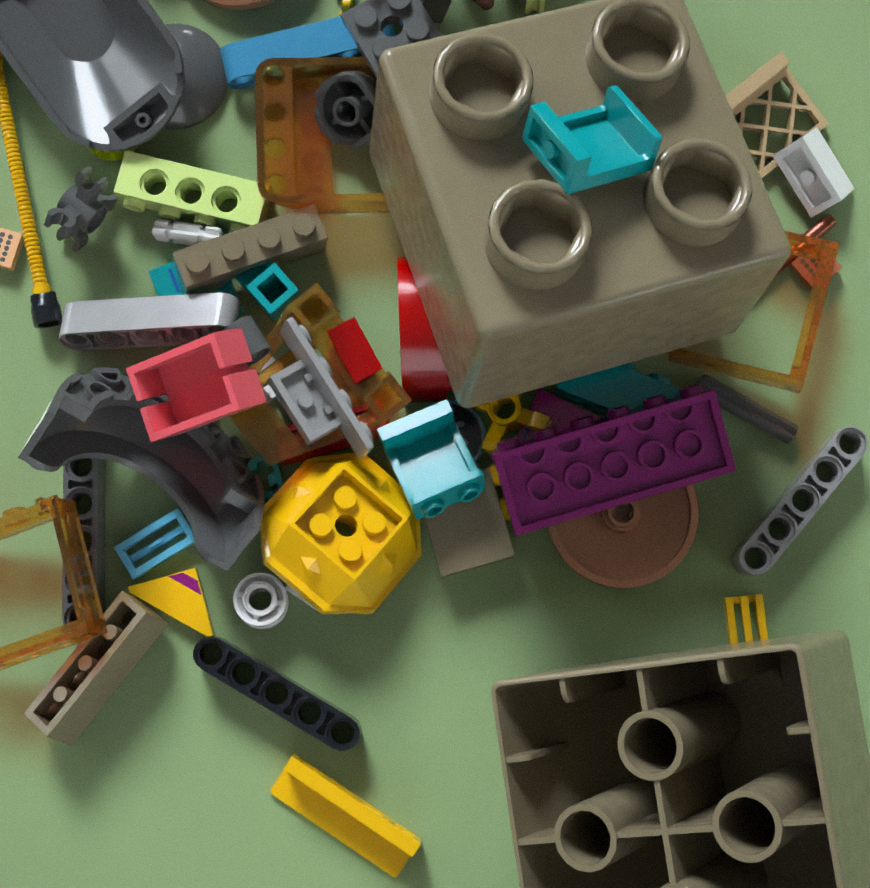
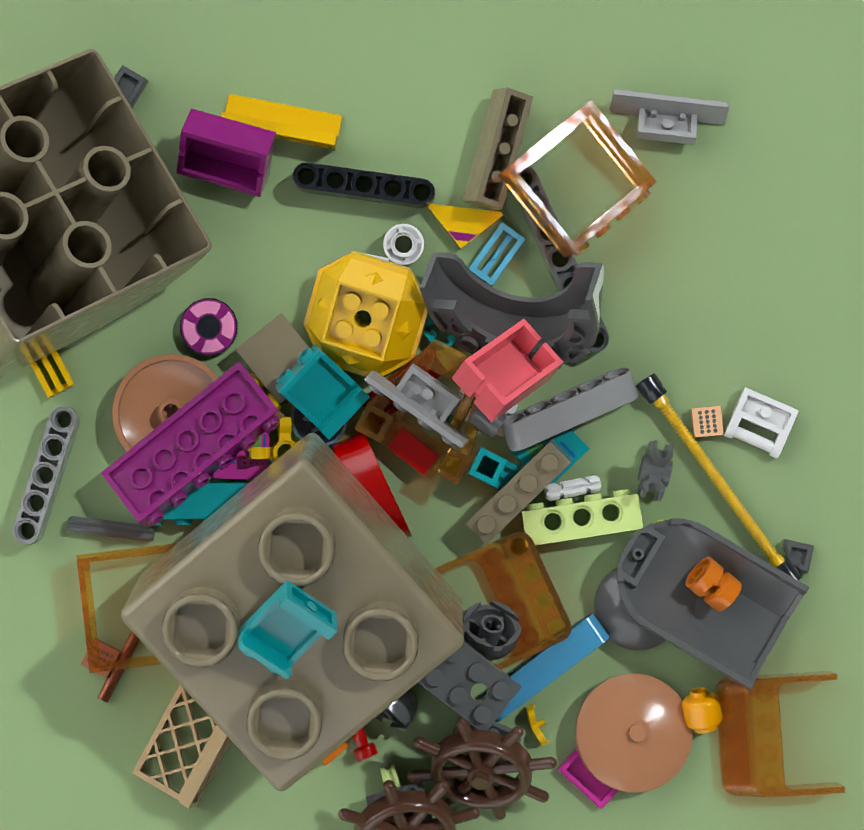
camera: 160 degrees right, 5 degrees up
white panel [773,128,854,218] -> none
none -> magenta piece [176,108,276,197]
none -> tile [180,298,238,356]
none -> orange wheel [685,557,742,612]

